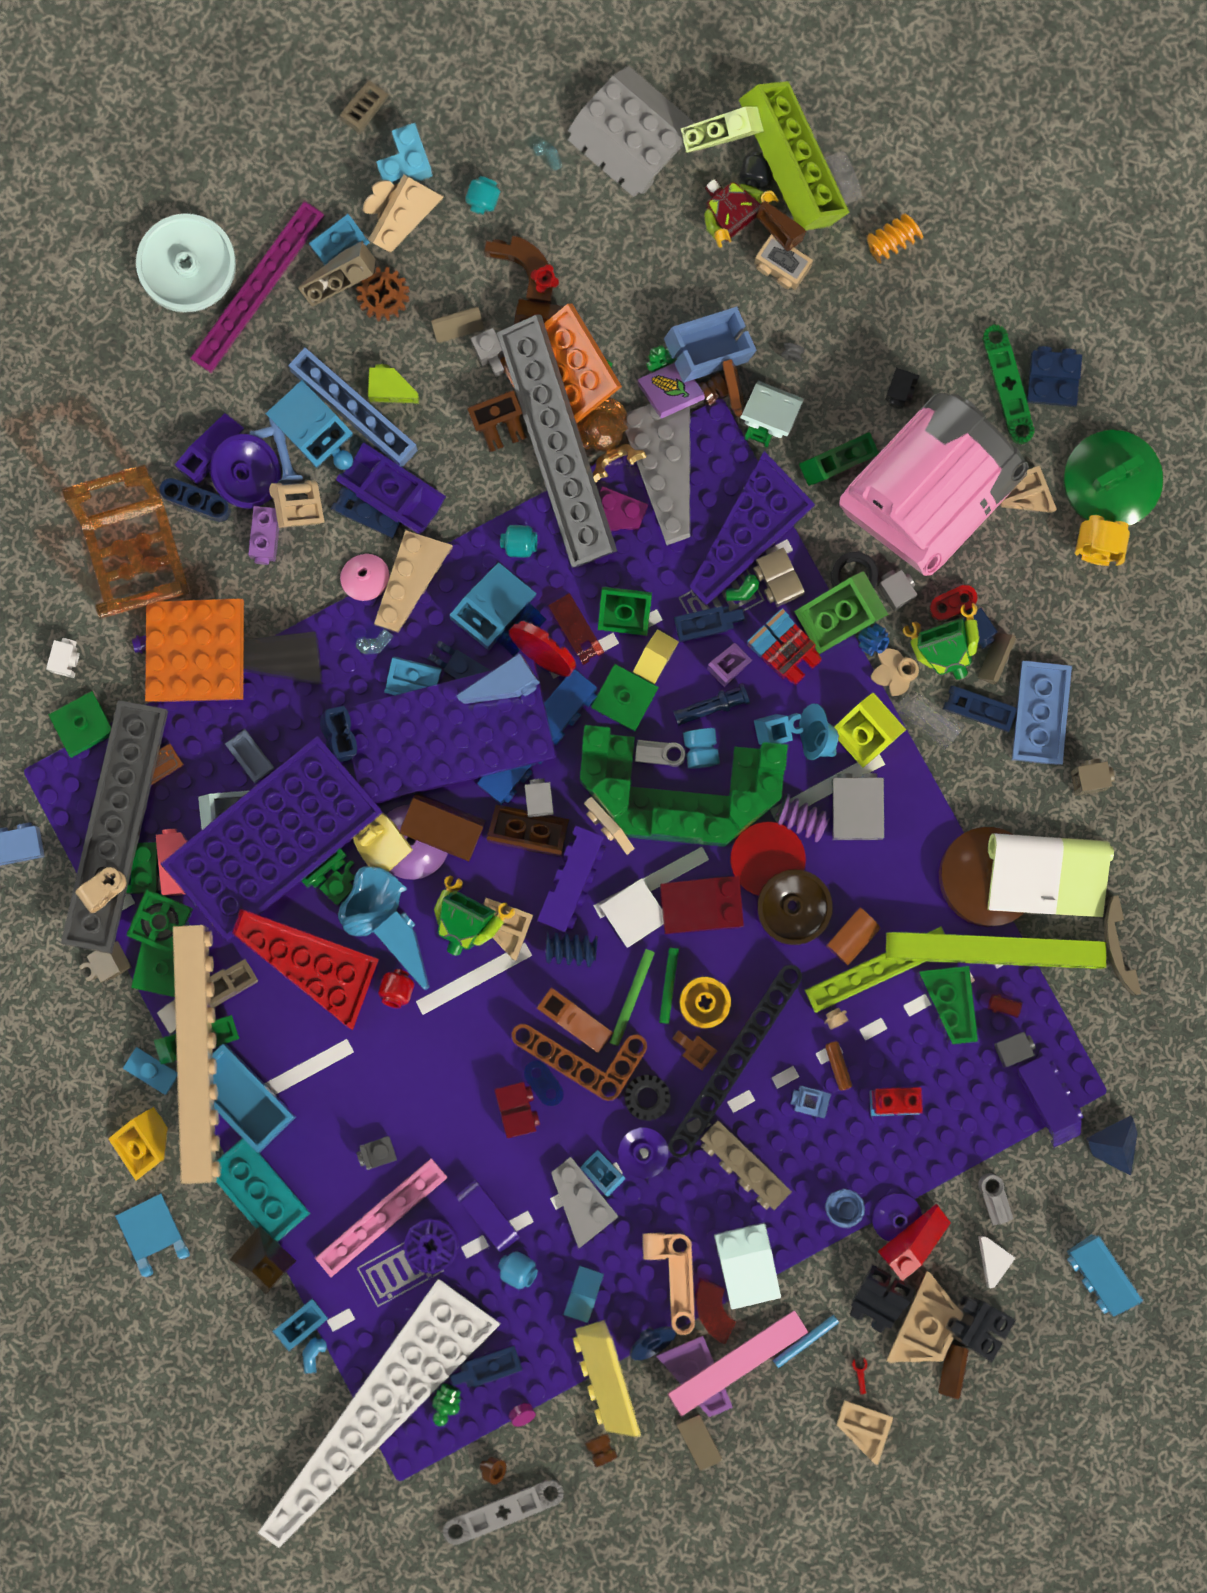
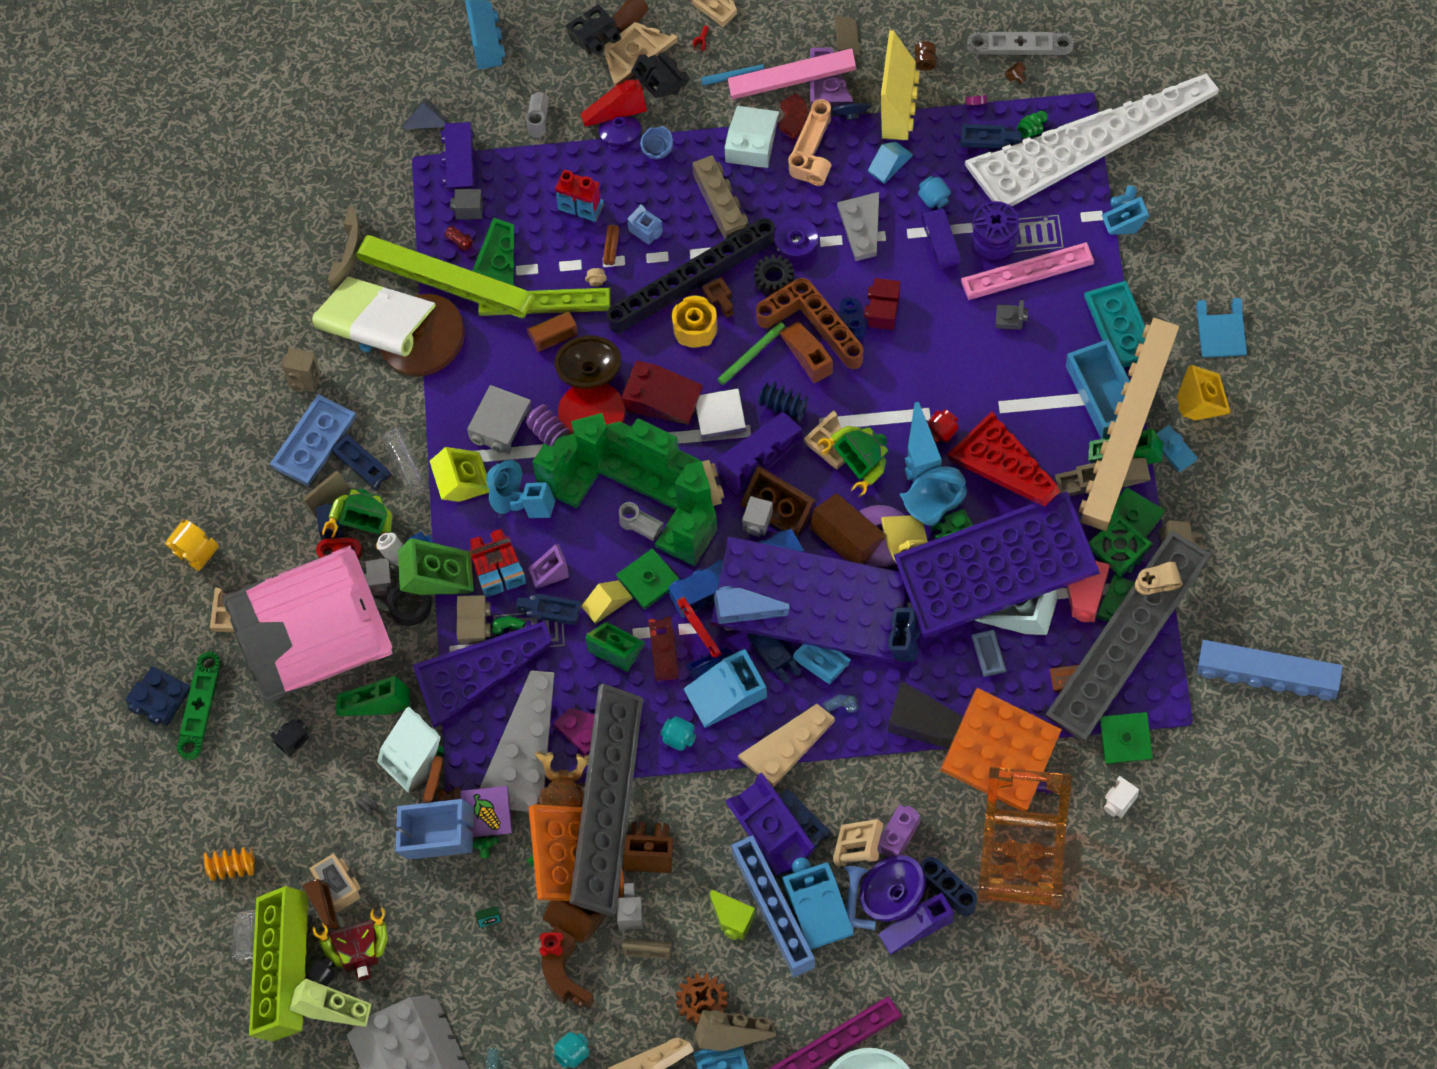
camera: 150 degrees left, 20 degrees down
dark brown slope [229,1226,296,1294] -> none
bright pink dish [340,554,390,601] -> none
dark azure slope [580,1150,626,1197] -> none
green bar [659,948,679,1024] -> none
dark blue pin [673,683,750,726] -> none
dark azure wheel [683,728,720,769] -> none
tan plate [871,648,919,696] -> none
white slope [978,1236,1015,1288] -> none
green bracket [1063,430,1163,526] -> none
none -> white brick [376,533,403,566]
none -> dark green tile [475,906,502,928]

